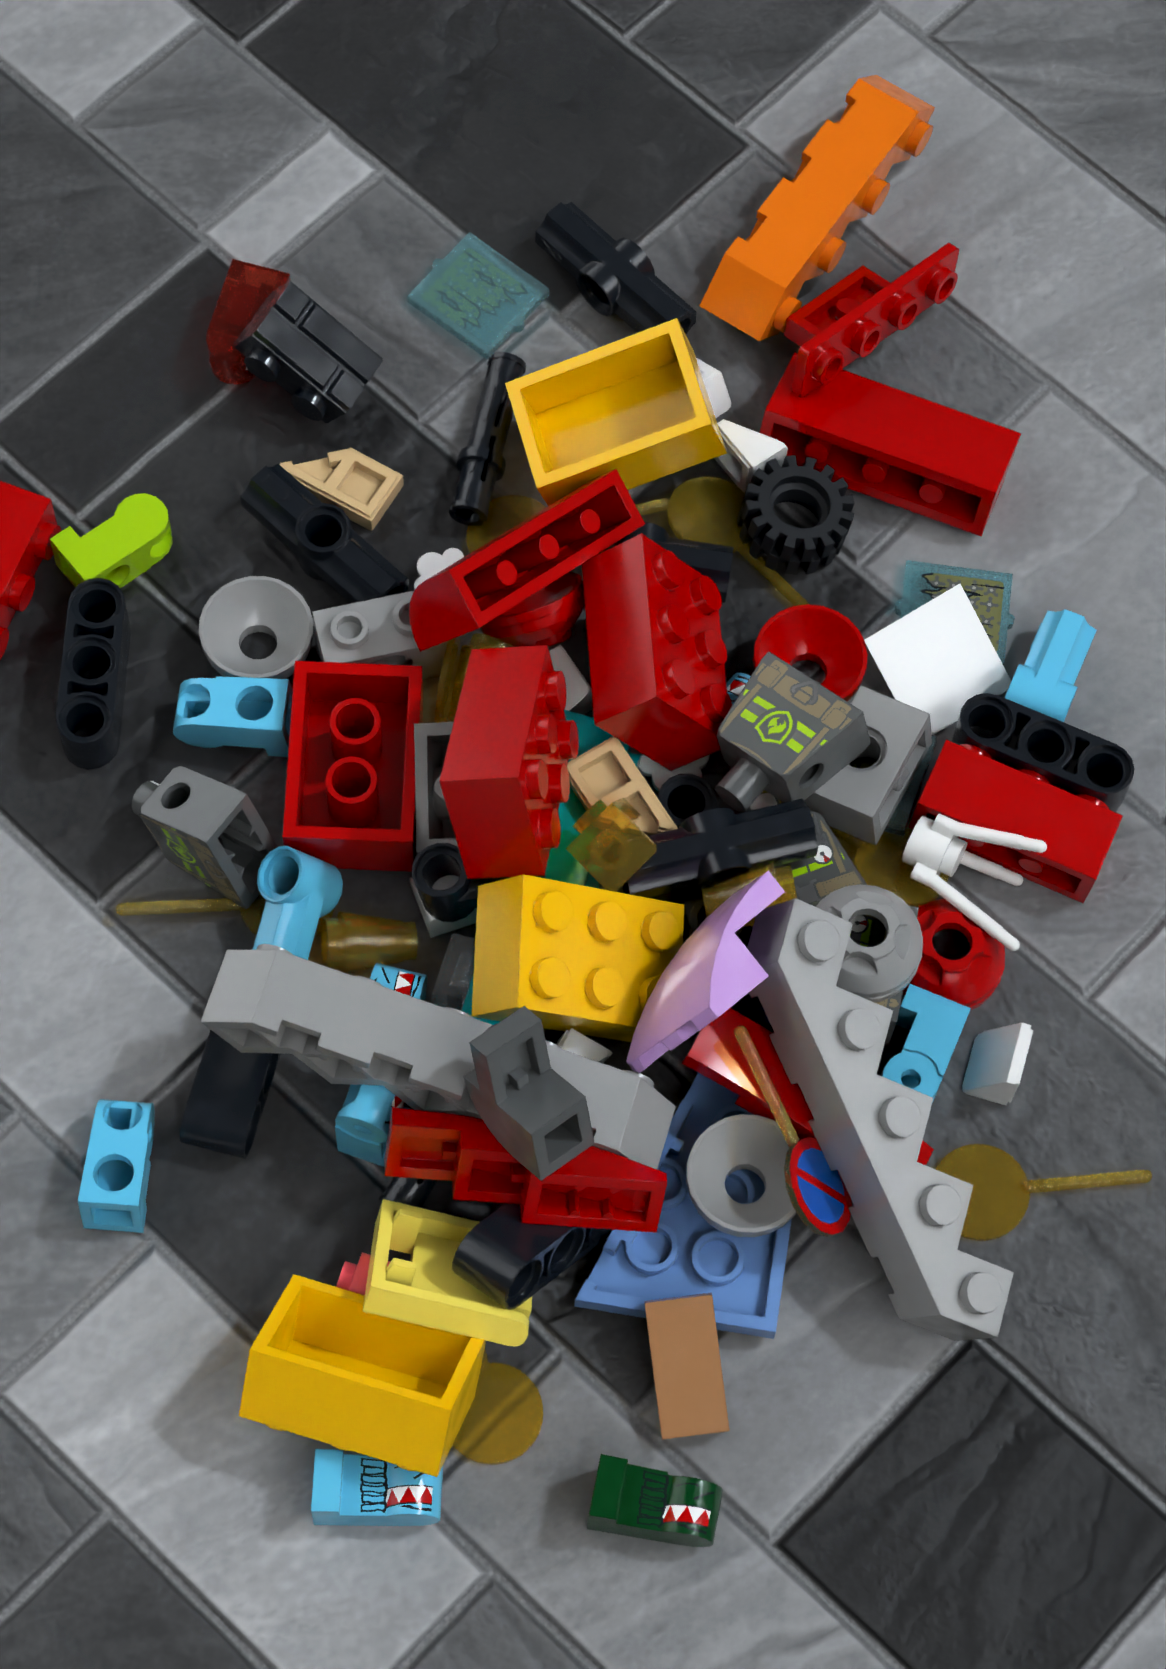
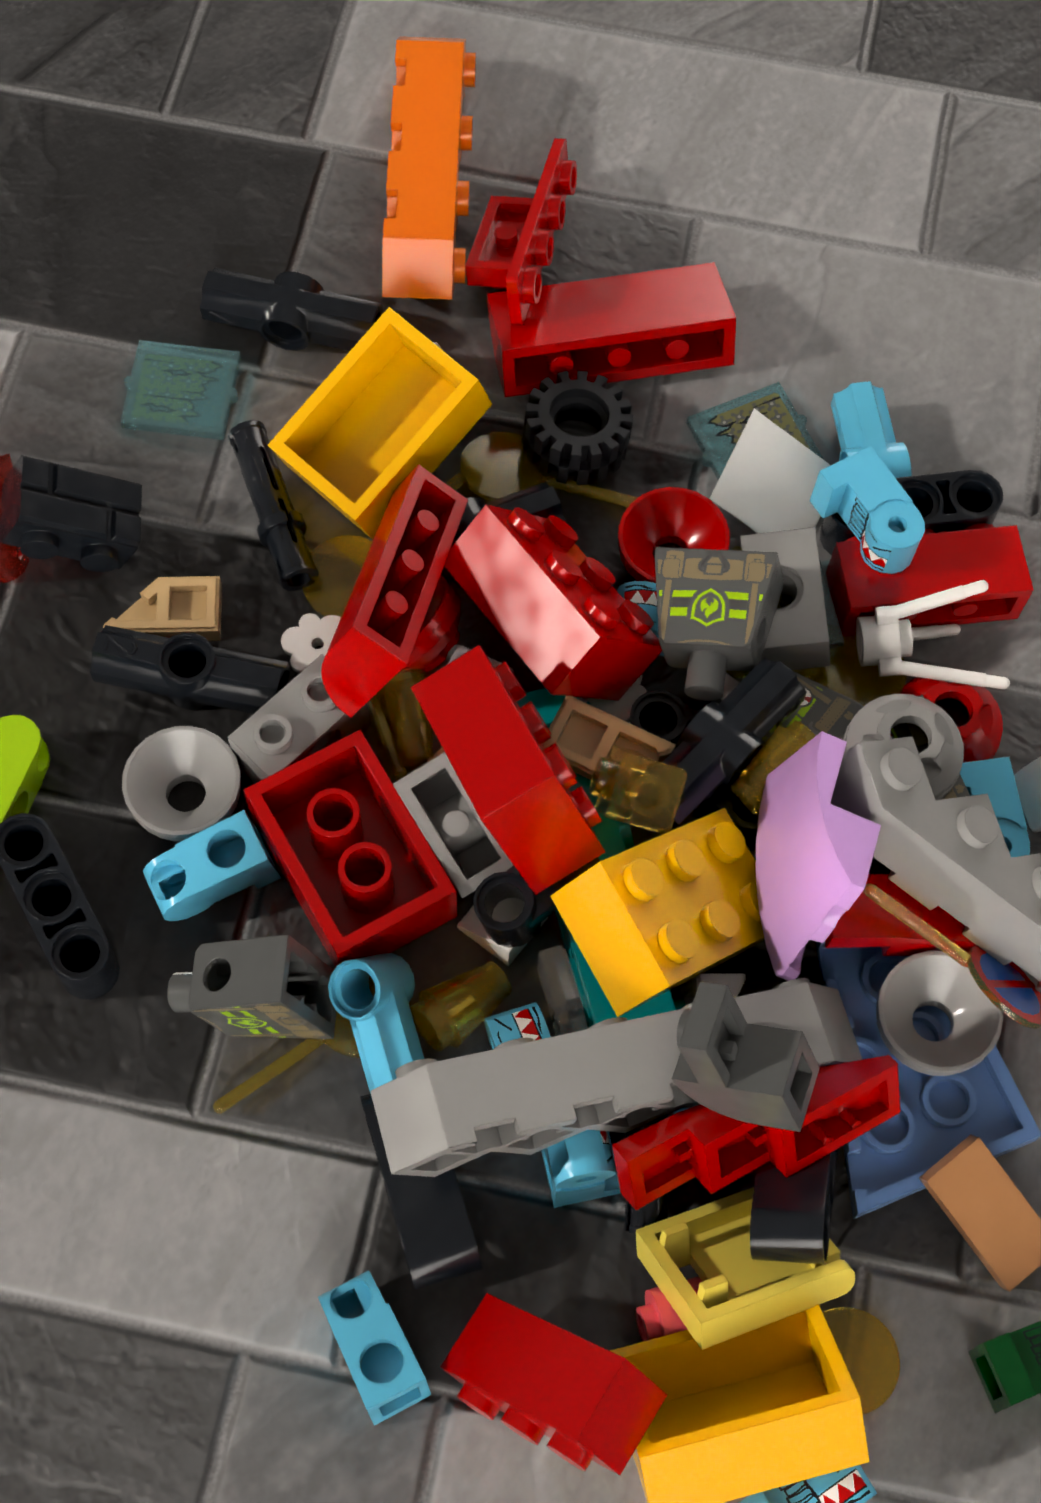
camera: 30 degrees left, 0 degrees up
white slope [714,419,788,495] -> none
none -> red brick [440,1293,667,1475]
none -> medium azure leg [810,446,925,574]

